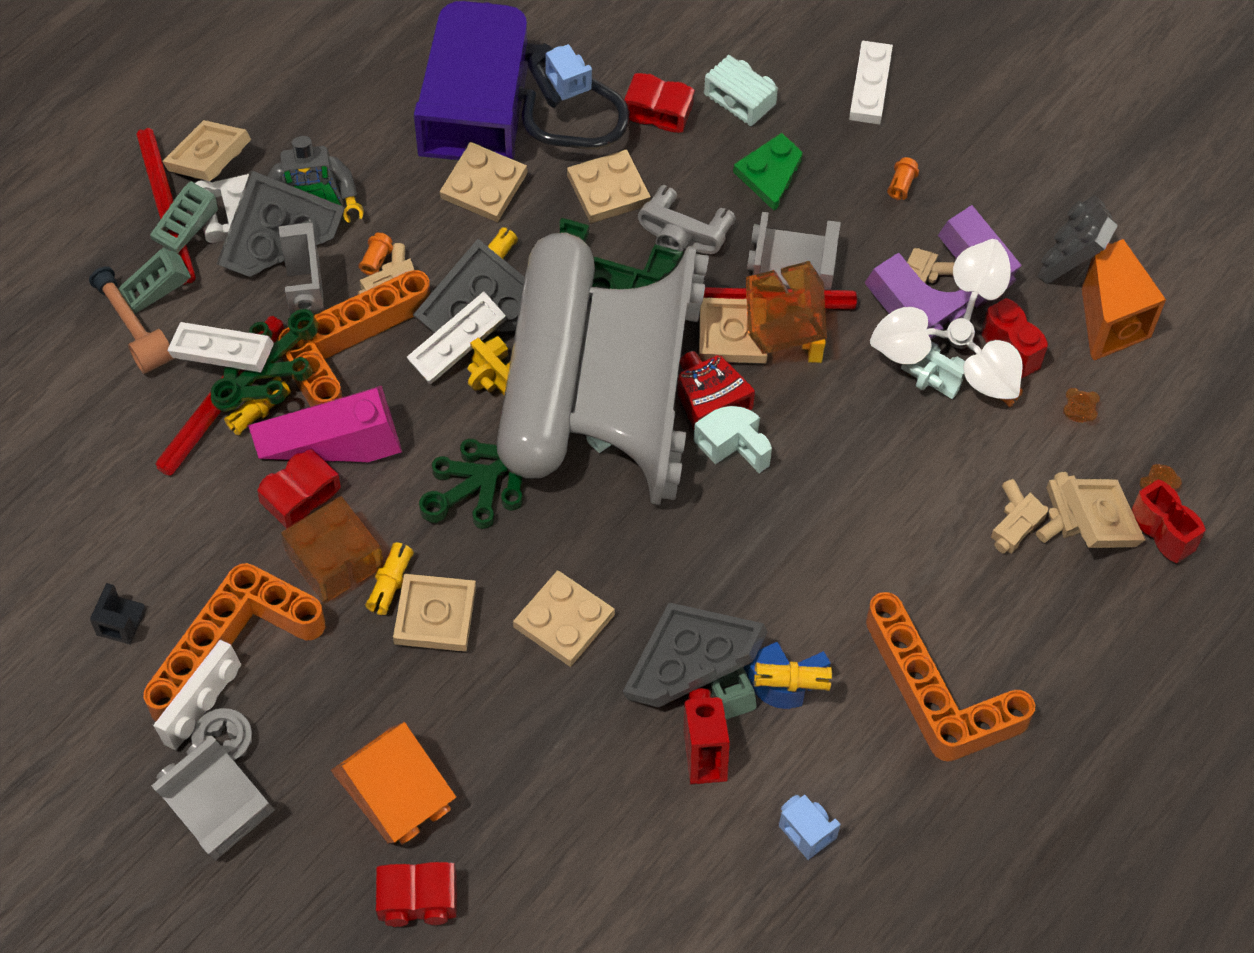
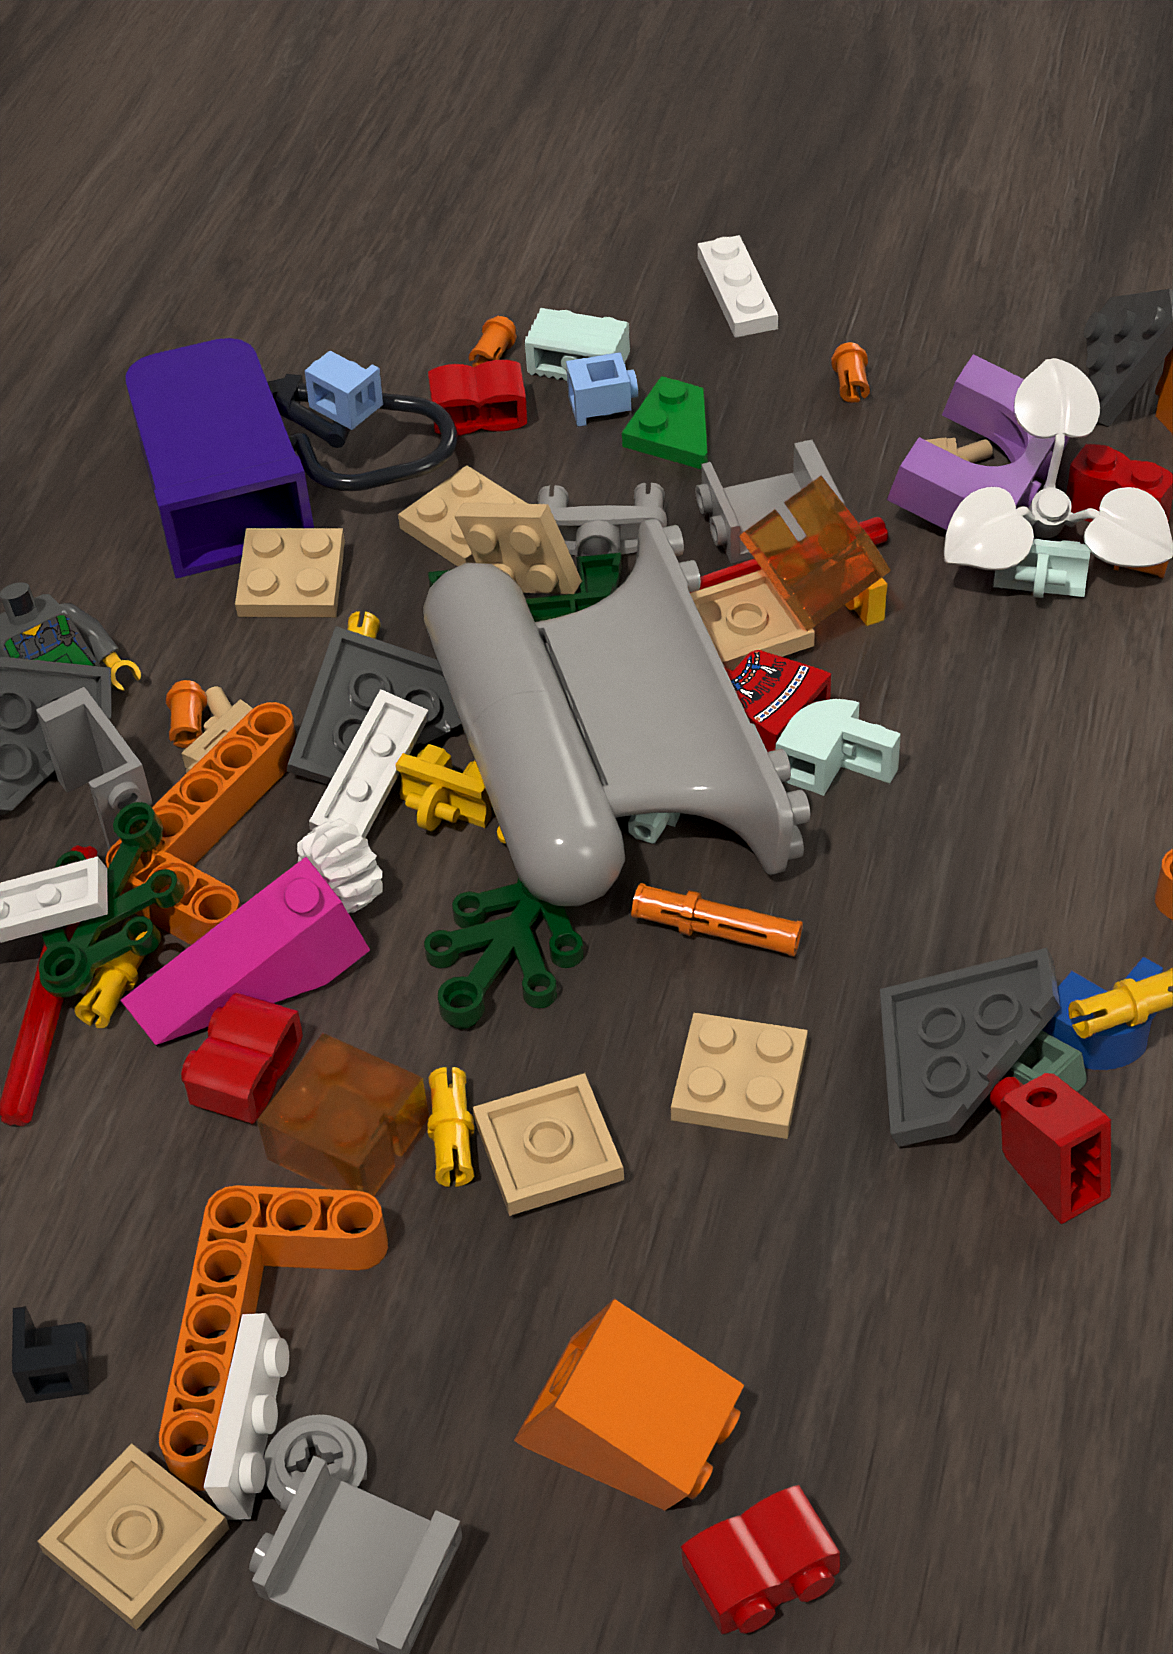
camera: 20 degrees left, 10 degrees down
none -> tan plate [37,1443,229,1630]
none -> white gear [297,818,383,913]
none -> tan plate [454,503,582,594]
none -> orange pin [468,316,517,367]
none -> light blue brick [566,352,638,427]
none -> orange pin [631,883,803,957]

